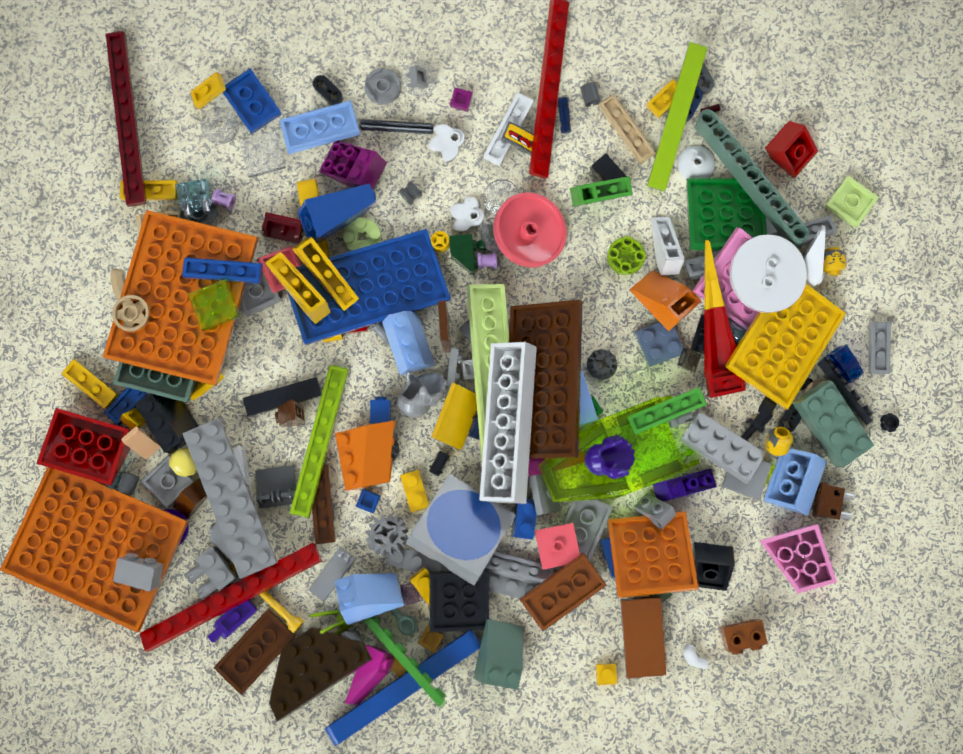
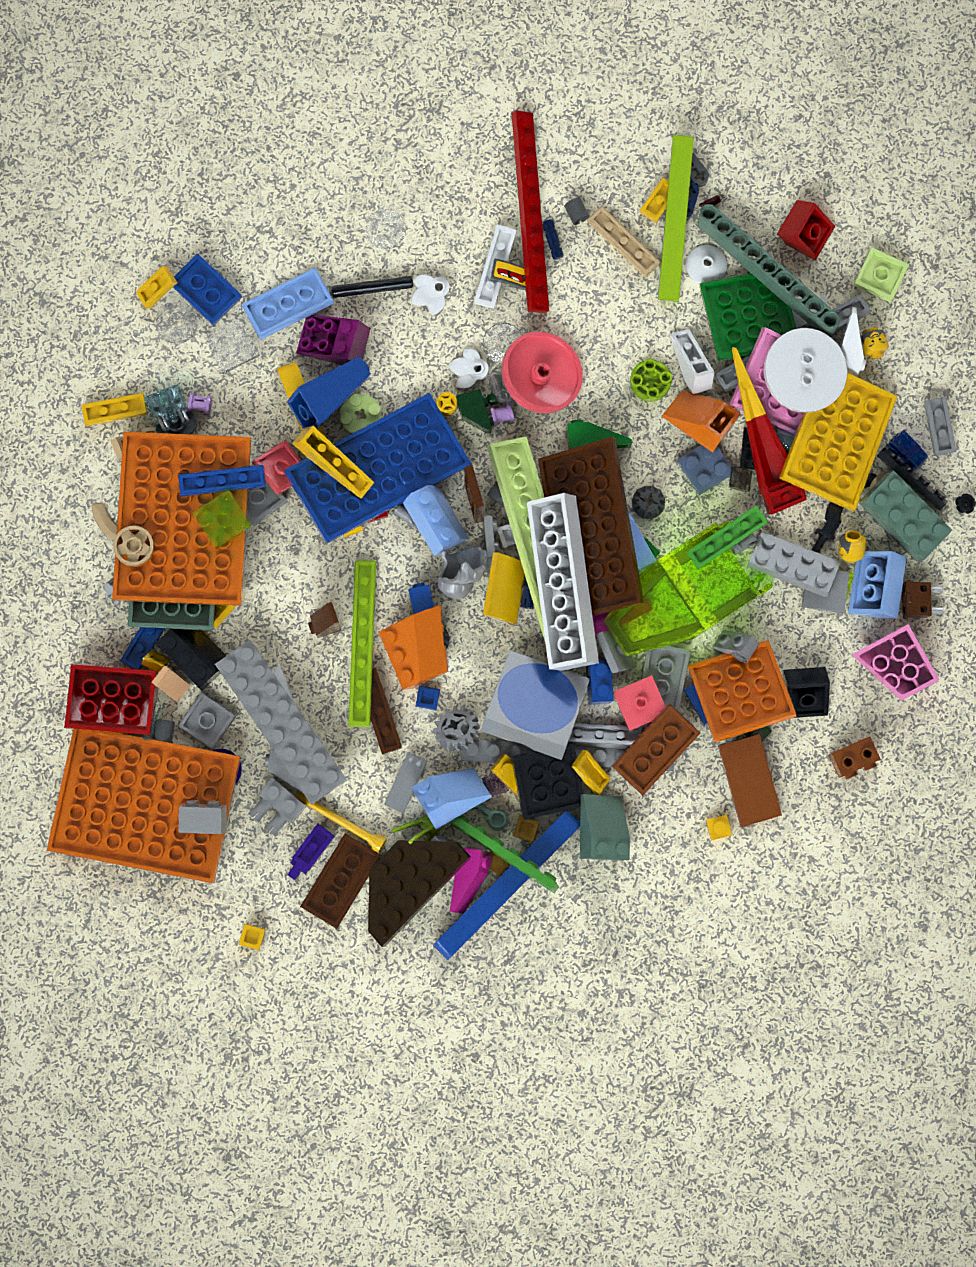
camera: 20 degrees left, 0 degrees up
yellow plate [61,359,119,409] -> none
dark red plate [105,31,147,207] -> none
red plate [139,542,322,652] -> none
light yellow hair [169,447,197,477] -> none
reddish brown slope [173,478,208,520] -> none
black tile [243,377,322,417] -> none
dark grey hinge [255,465,296,509] -> none
dark red hinge [262,212,304,244] -> none
yellow slope [265,252,331,324] -> none
black beam [312,75,343,105] -> none
light grey tile [364,68,401,105] -> none
dark grey wheel [399,181,422,205] -> none
yellow plate [400,470,429,513] -> none
light grey tile [405,66,428,89] -> none
black pin [429,451,450,477] -> none
magenta plate [450,87,473,112] -> none
bright green slope [570,176,633,207] -> none
dark purple hair [584,435,635,479] -> none
black tile [591,153,631,181] -> none
dark purple slope [653,469,717,502] -> none
white arm [683,644,708,670] -> none
black beam [777,404,802,432] -> none
none -> yellow plate [238,924,266,950]
none -> green slope [566,419,632,450]
none -> yellow tile [572,750,610,795]

